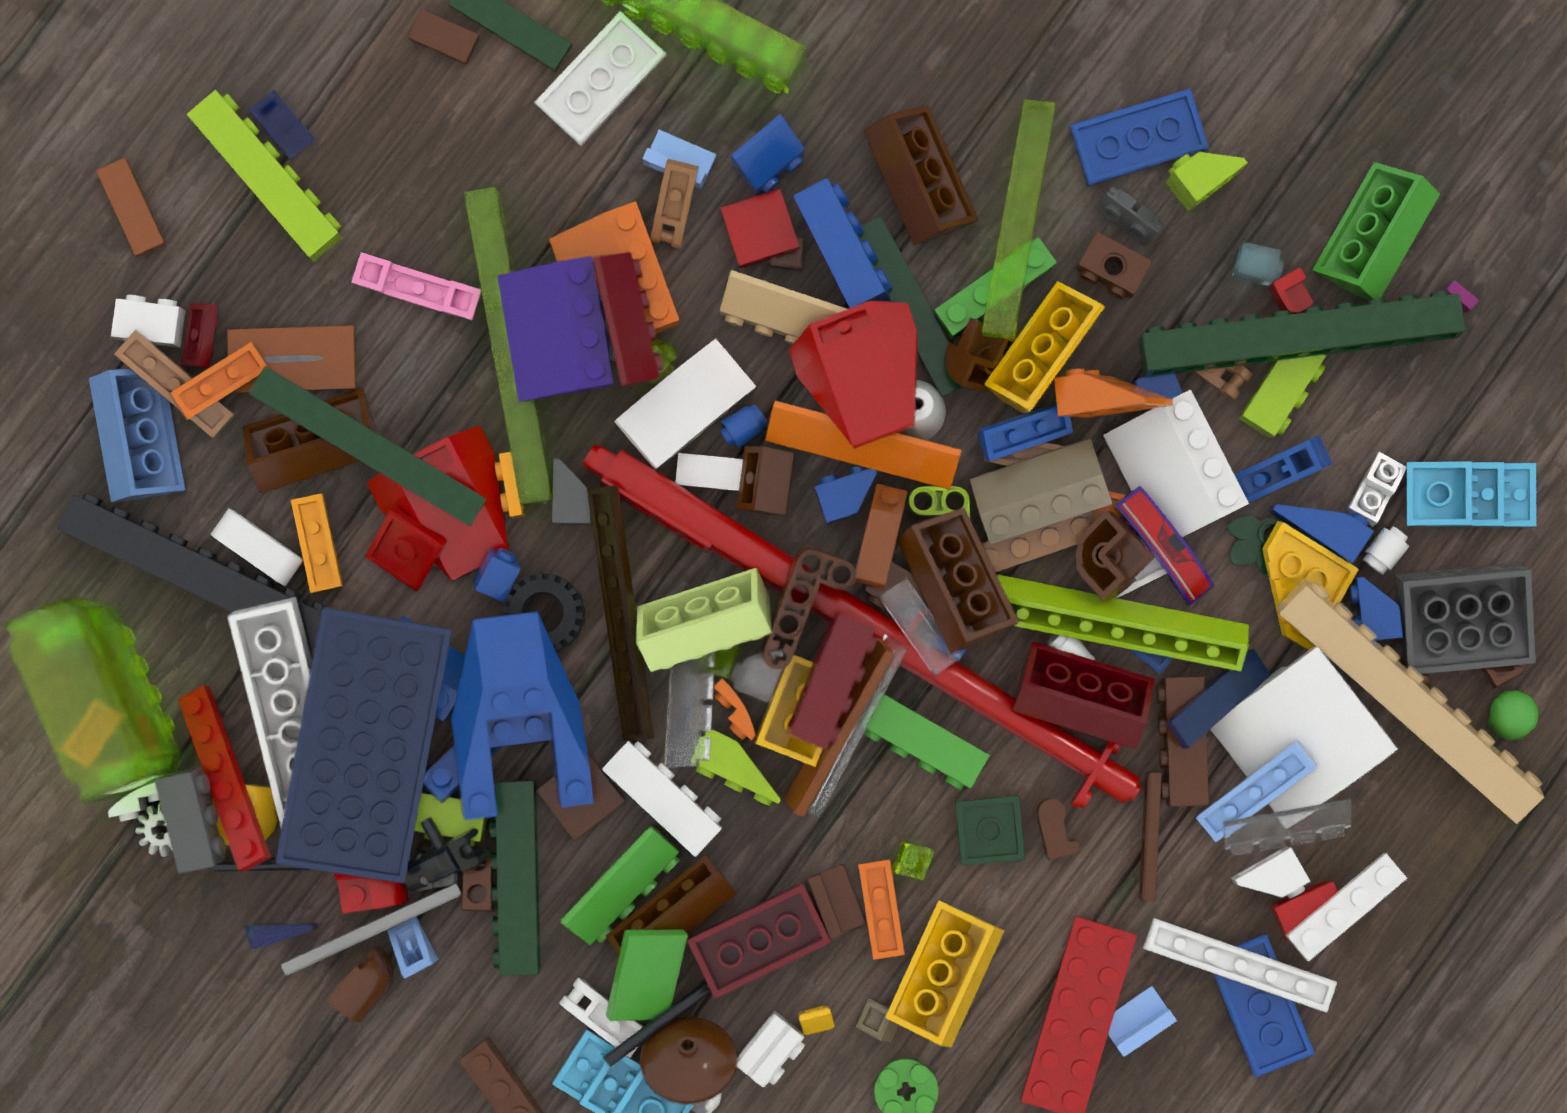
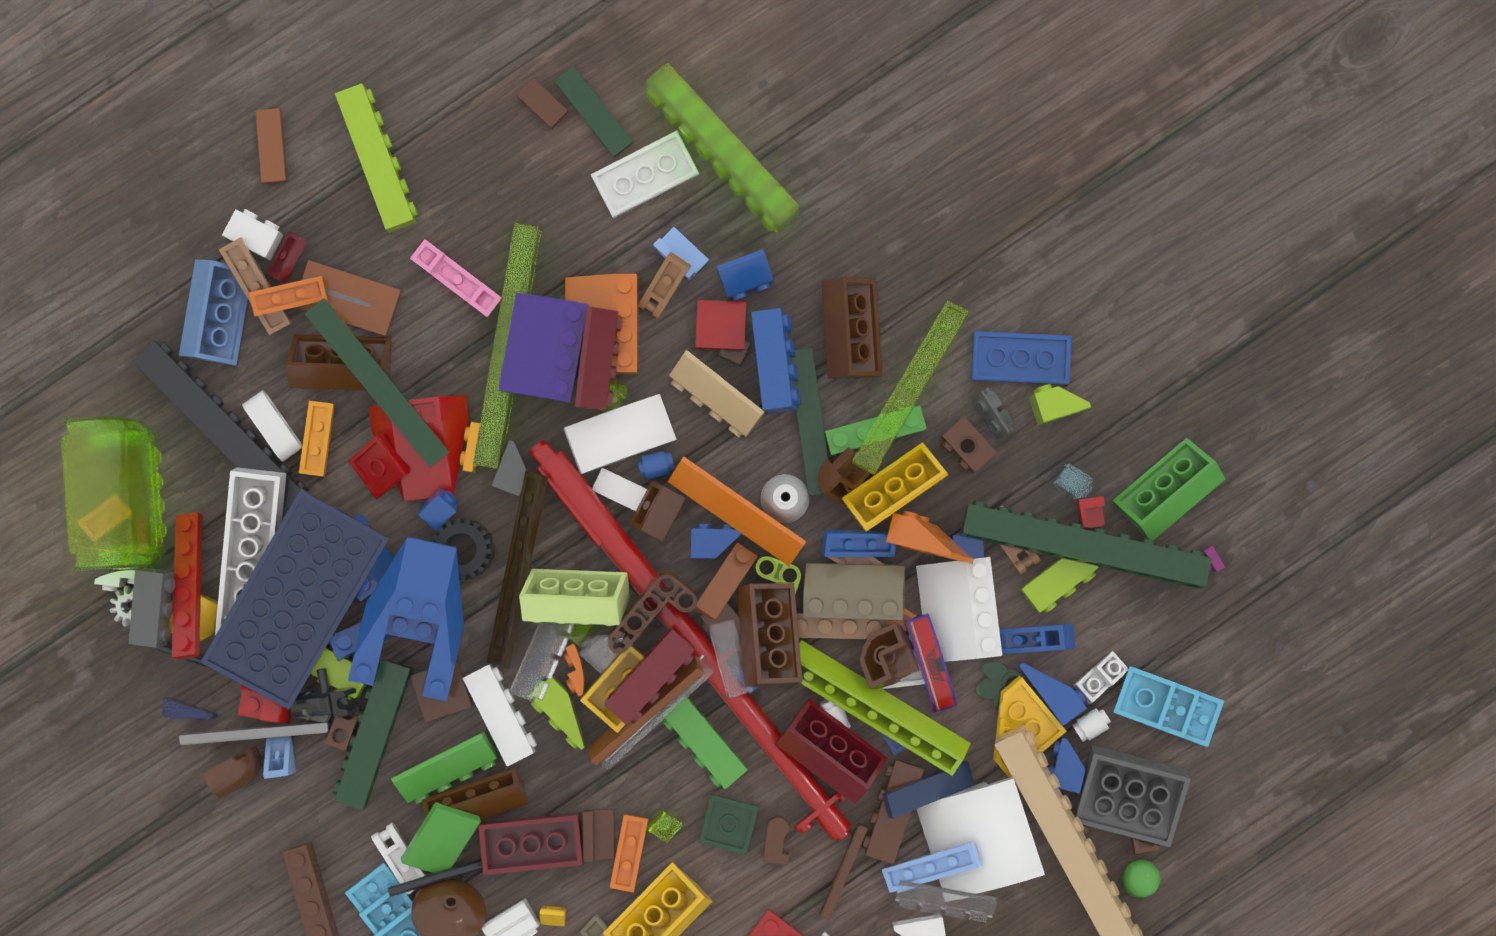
camera: 20 degrees right, 0 degrees up
clear blue slope [249,89,315,159] -> none
red wedge [789,301,918,449] -> none

